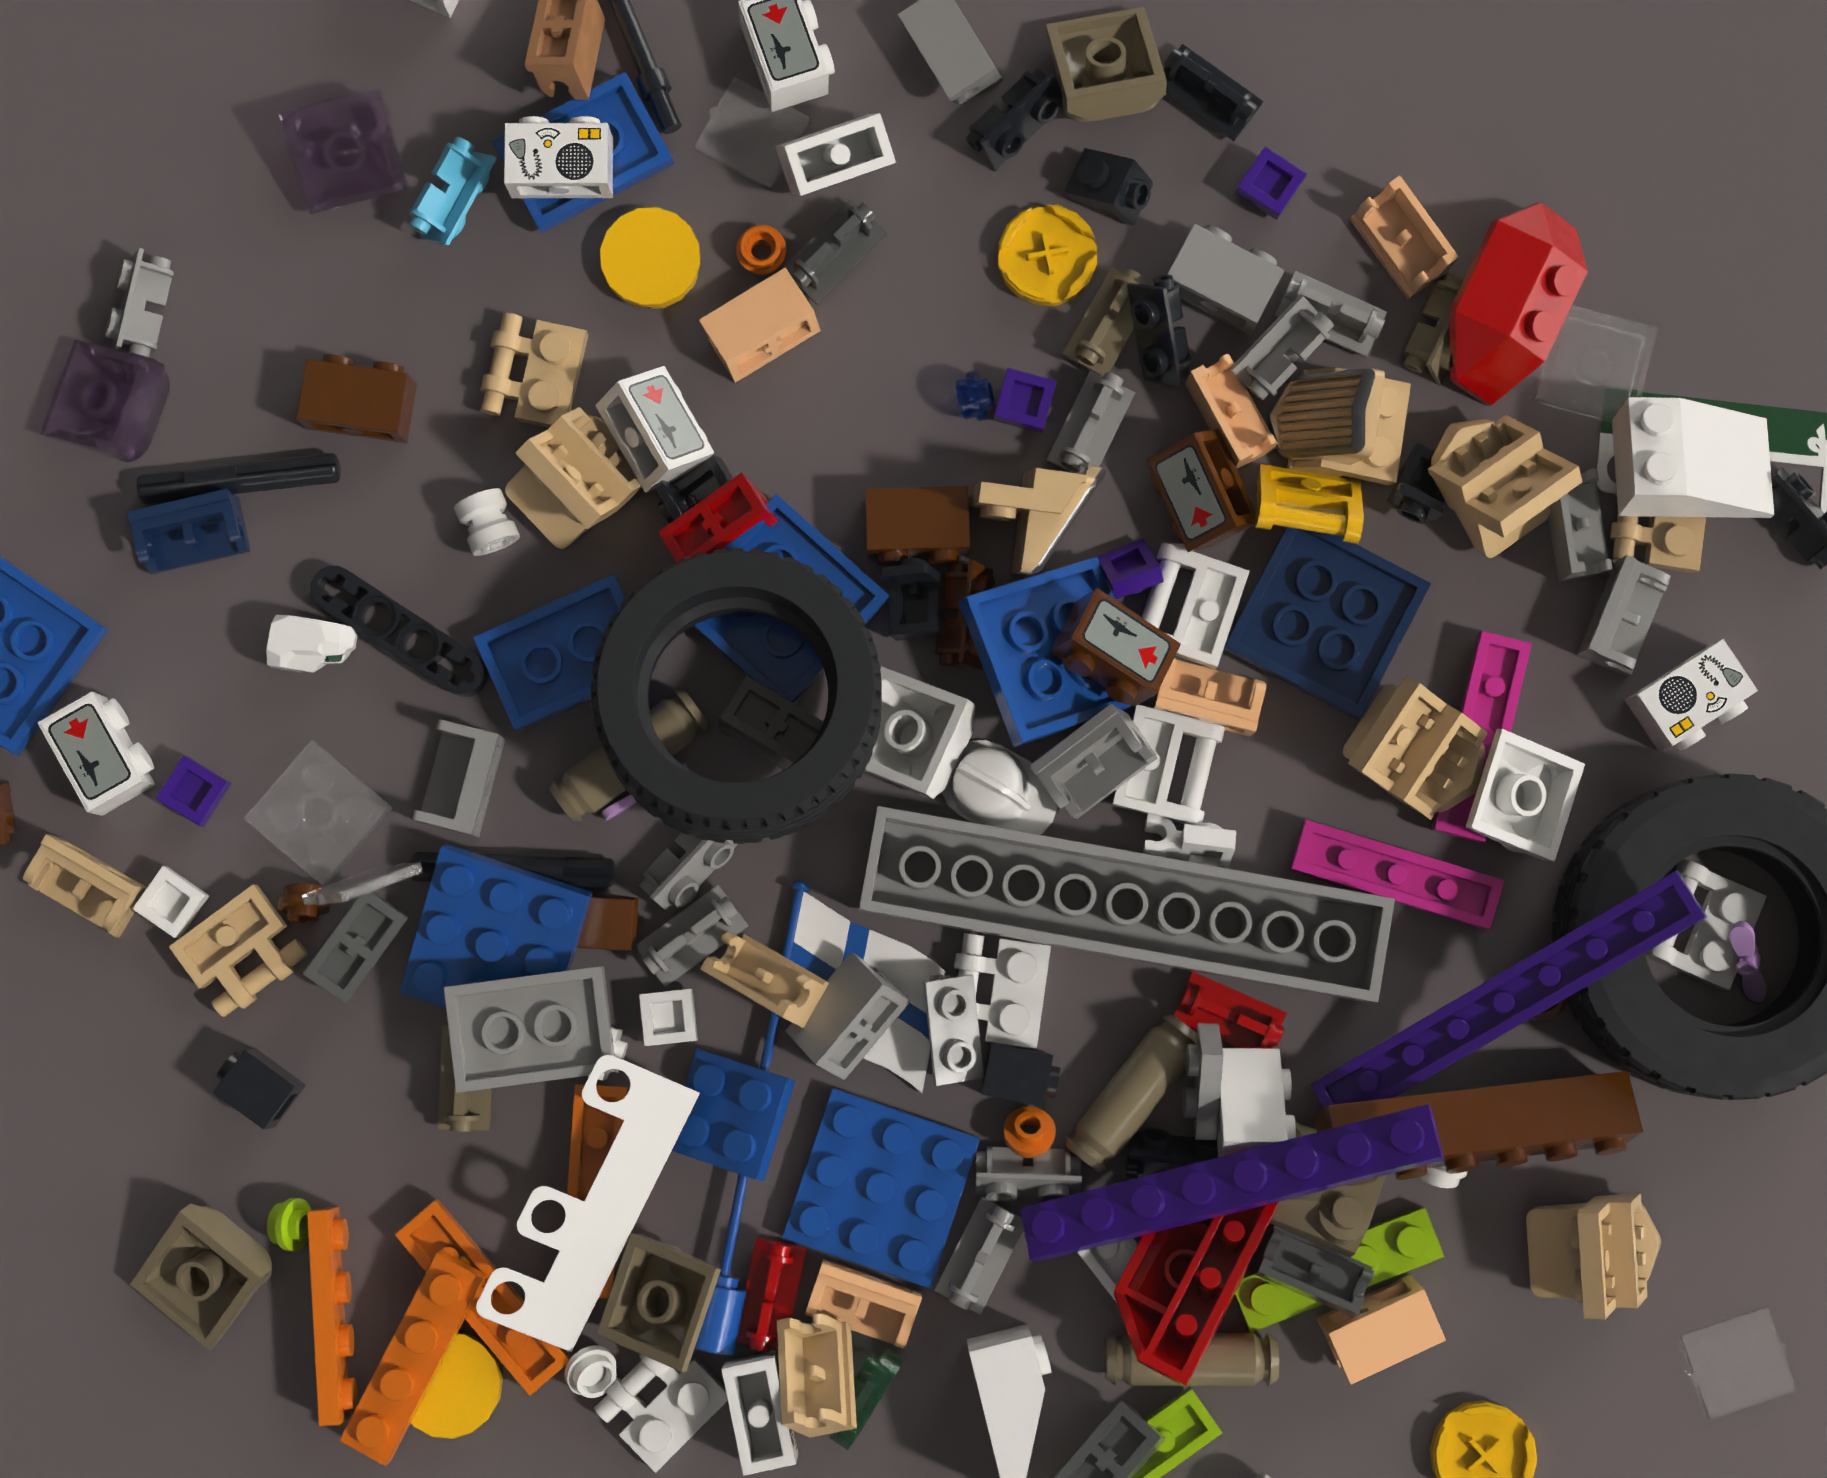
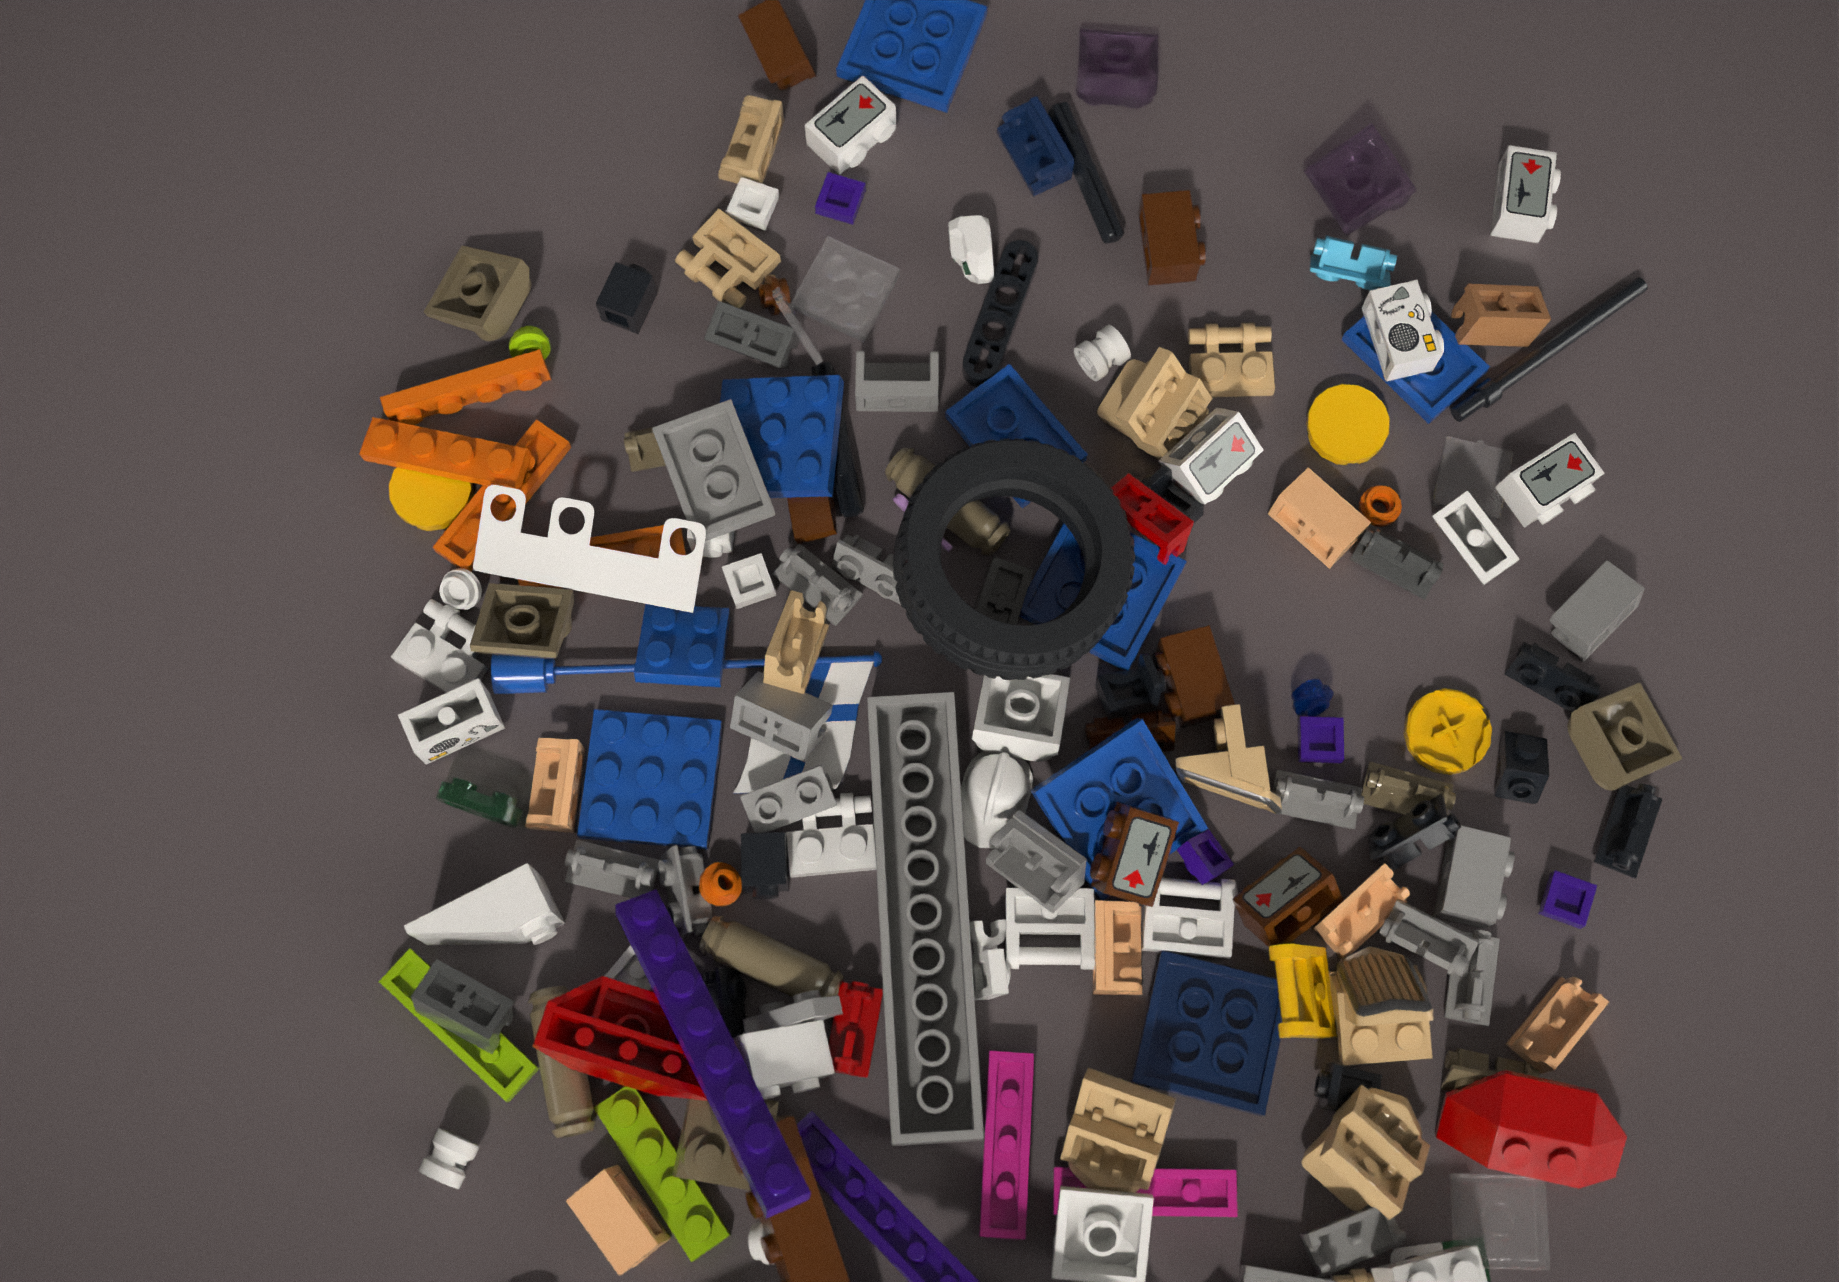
camera: 80 degrees right, 10 degrees down
light grey hinge [105,248,174,359] -> none
red hinge [737,1237,807,1352] -> none
tan hinge [777,1314,857,1438] -> none
dark grey hinge [1254,1225,1374,1317] -> none

